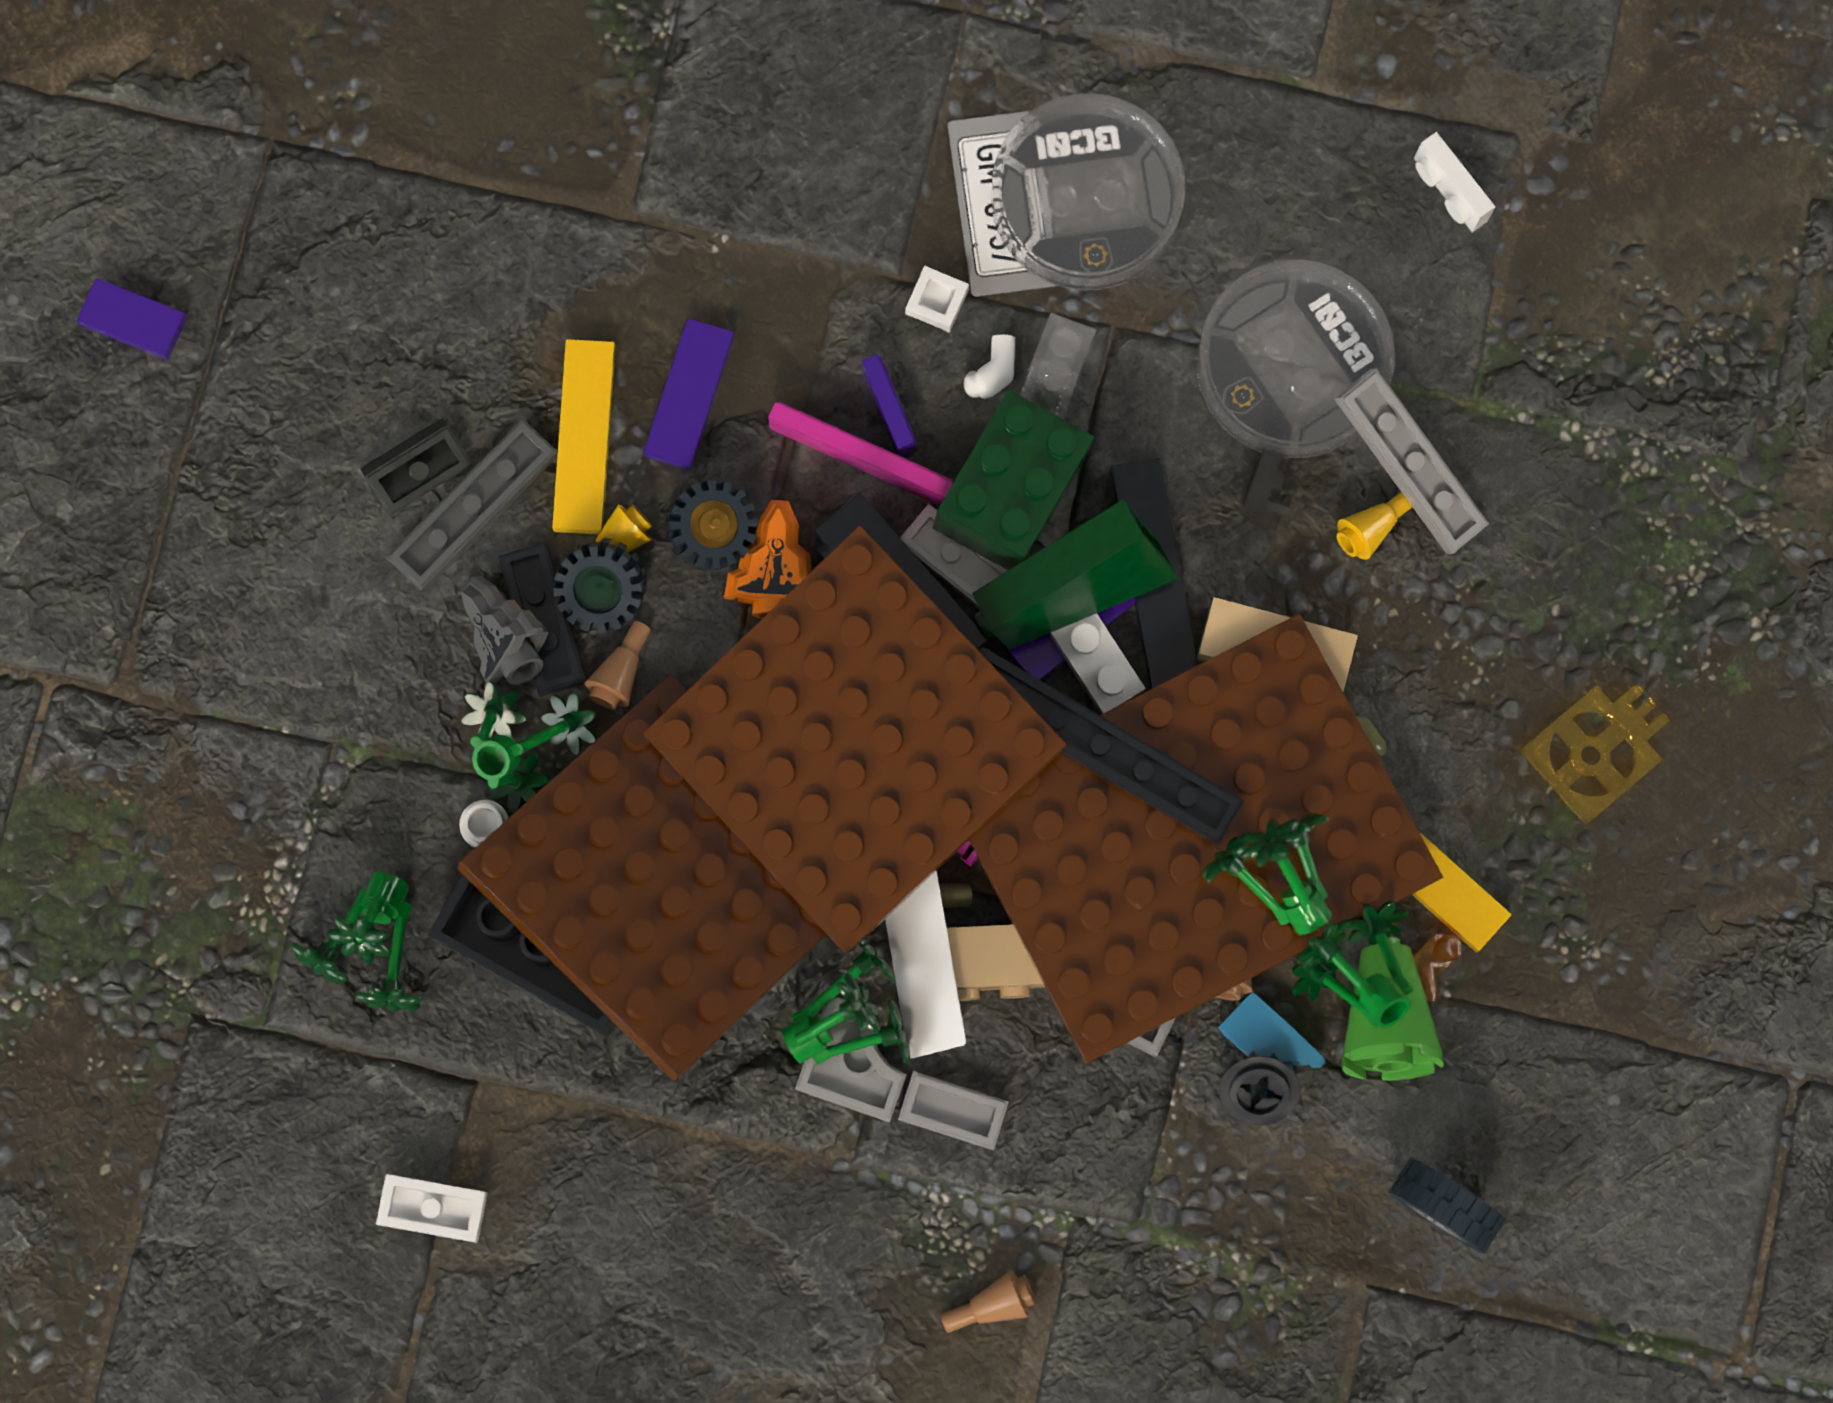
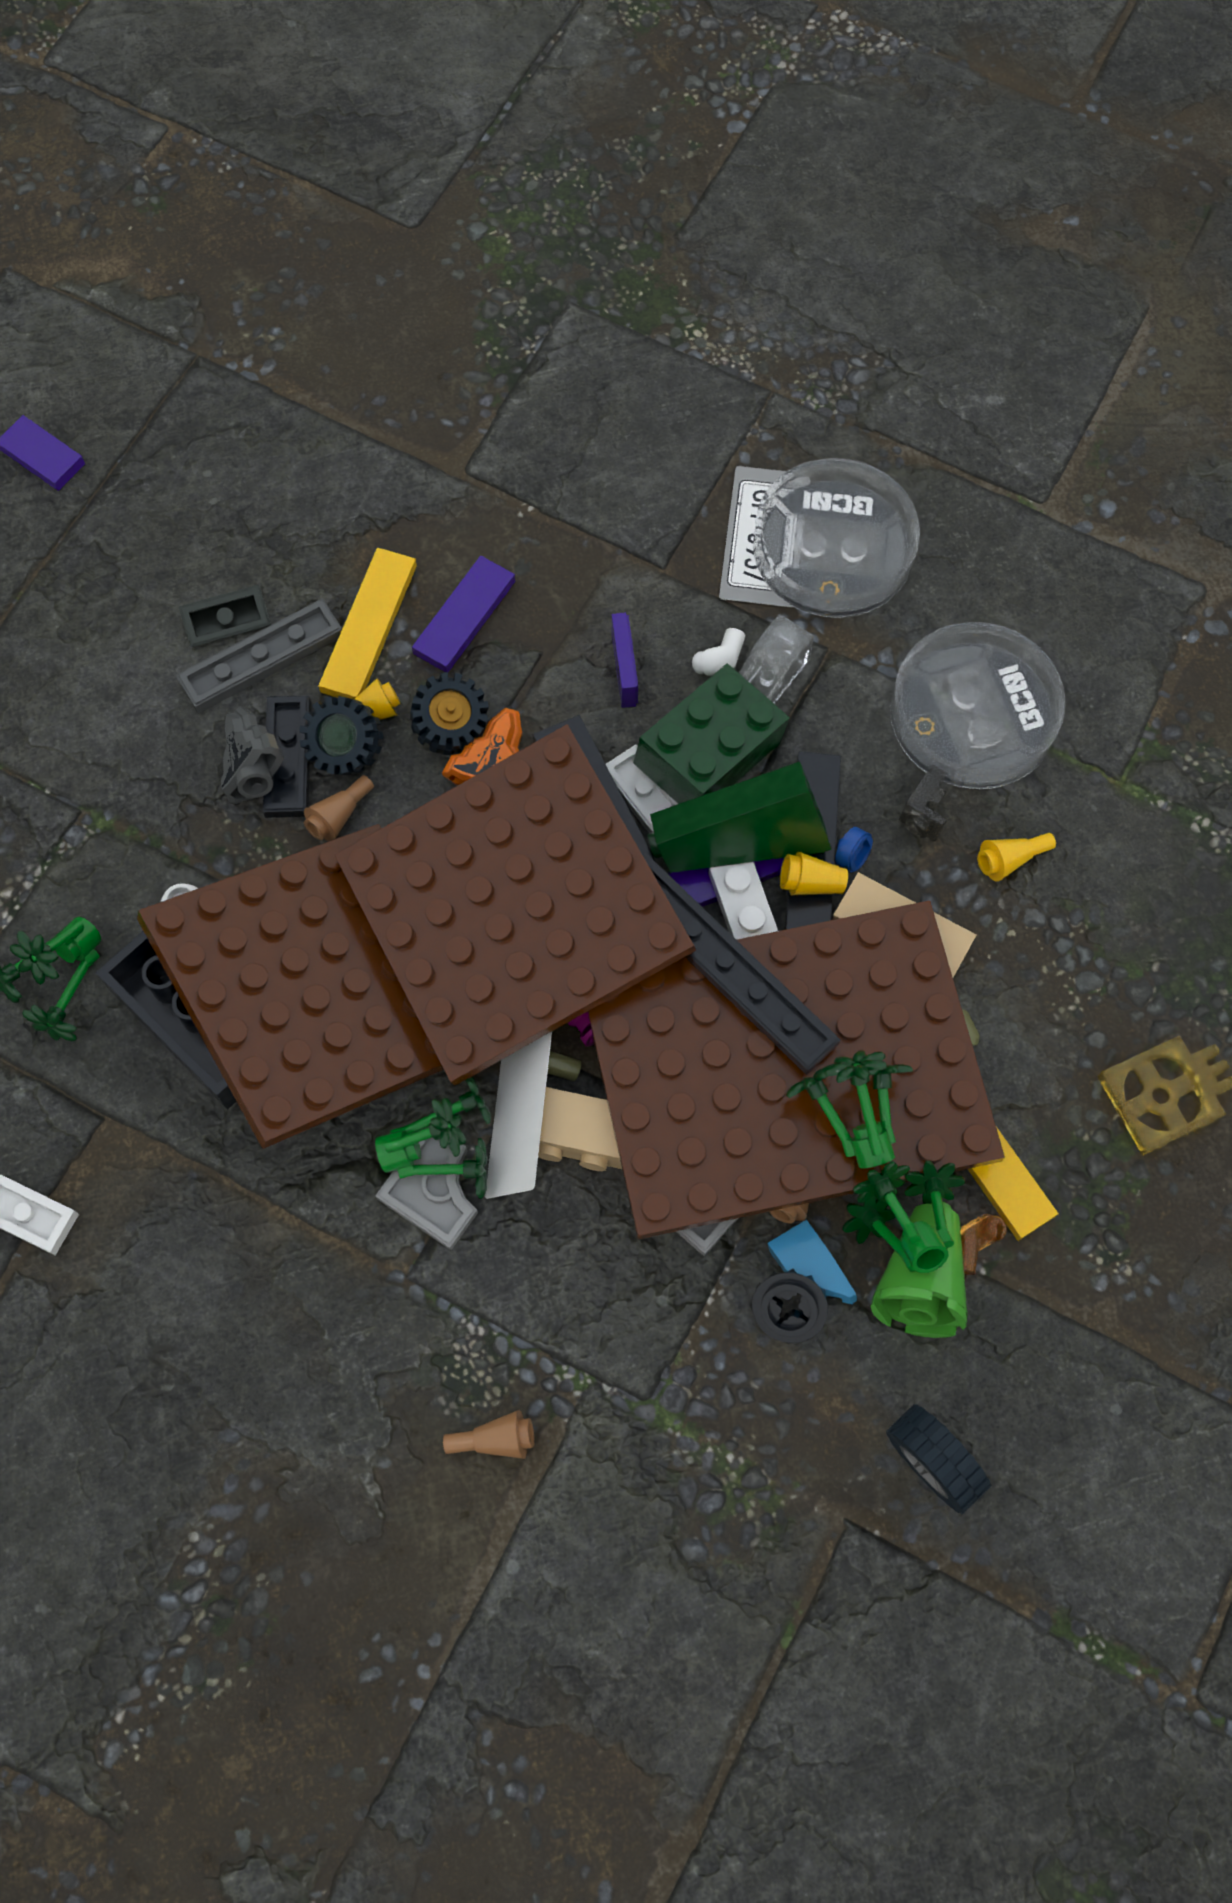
camera: 15 degrees right, 10 degrees down
dark green plant [461,682,597,814] -> none
dark pink tile [768,402,953,506] -> none
light grey tile [898,1071,1009,1151] -> none
white plate [905,266,969,332] -> none
light grey tile [1334,368,1489,554] -> none
white plate [1414,132,1495,232] -> none
none -> yellow cone [780,852,848,895]
none -> blue tile [835,827,873,872]

